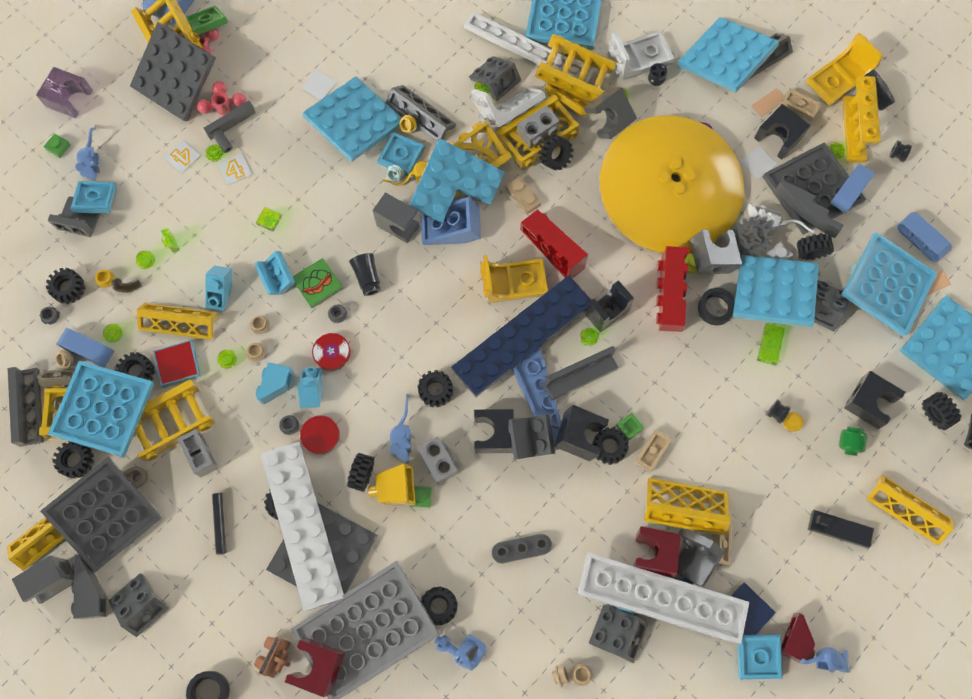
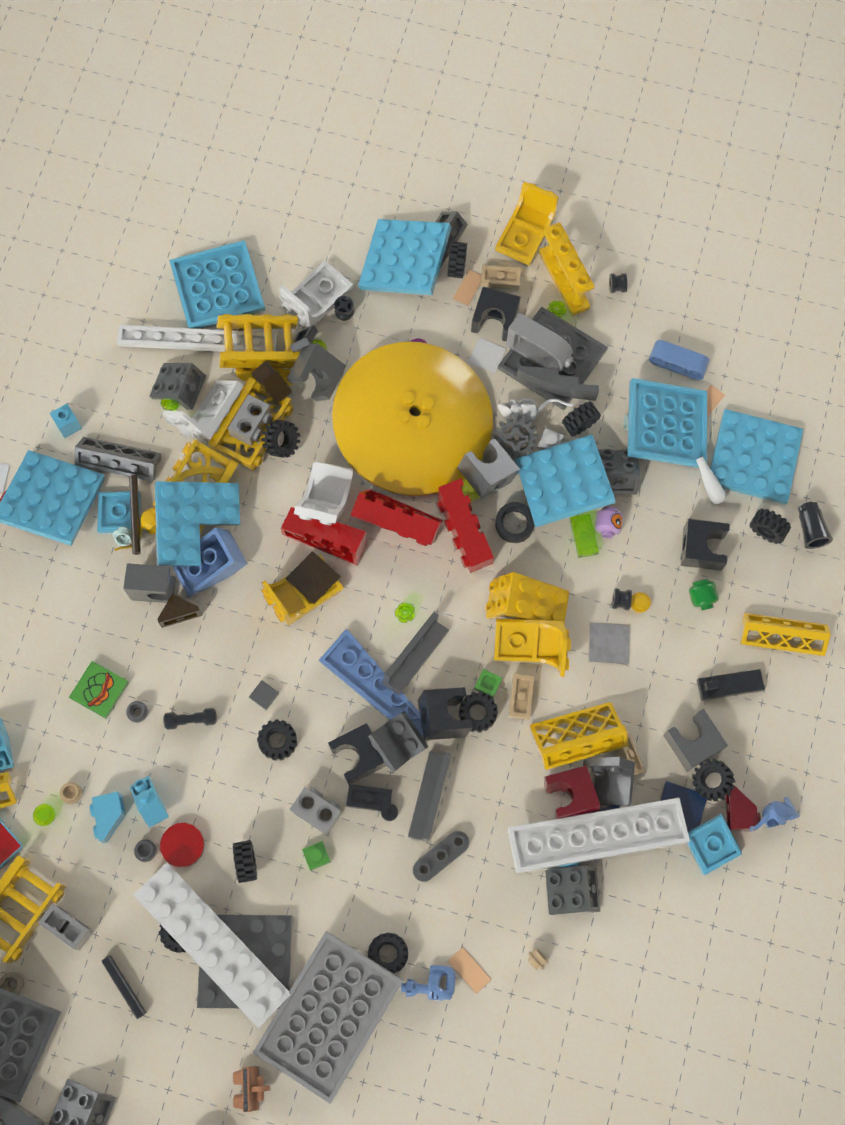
camera: 30 degrees left, 0 degrees up
tan plate [250,315,269,334] -> none
medium azure bracket [255,251,295,295] -> none
clear neon green plate [256,207,282,232] -> none
dark red piece [284,638,346,698] -> none
red tile [312,333,351,371] -> none
black plant [349,253,381,296] -> none
yellow torso [368,464,416,505] -> none
medium blue animal [389,394,411,463] -> none
yellow plate [399,115,417,133] -> none
dark blue plate [451,275,591,397] -> none
tan plate [505,176,541,215] -> none
tan plate [571,664,592,686] -> none
black piece [585,280,634,333] -> none
medium blue beam [830,163,875,214] -> none
black wheel [864,69,895,111] -> none
none -> medium azure brick [49,404,82,438]
none -> dark brown piece [129,475,141,555]
none -> dark brown slope [157,593,202,628]
none -> black piece [163,708,217,730]
none -> dark grey tile [249,680,279,710]
none -> dark brown slope [251,361,292,405]
none -> dark brown sticker [285,551,341,604]
none -> black tile [290,325,318,353]
none -> white bracket [294,461,353,525]
none -> black hinge [346,784,398,821]
none -> red wedge [350,488,443,546]
none -> dark grey fence [408,751,451,843]
none -> black tyre [447,241,467,279]
none -> light nougat sticker [448,947,491,994]
none -> yellow bracket [485,572,570,623]
none -> yellow bracket [494,618,571,677]
none -> light grey window [506,313,574,372]
none -> flat silver sticker [589,623,630,664]
none -> lavender head [595,506,623,539]
none -> dark grey piece [663,709,728,772]
none -> black tyre [692,759,735,802]
none -> white piece [696,457,726,504]

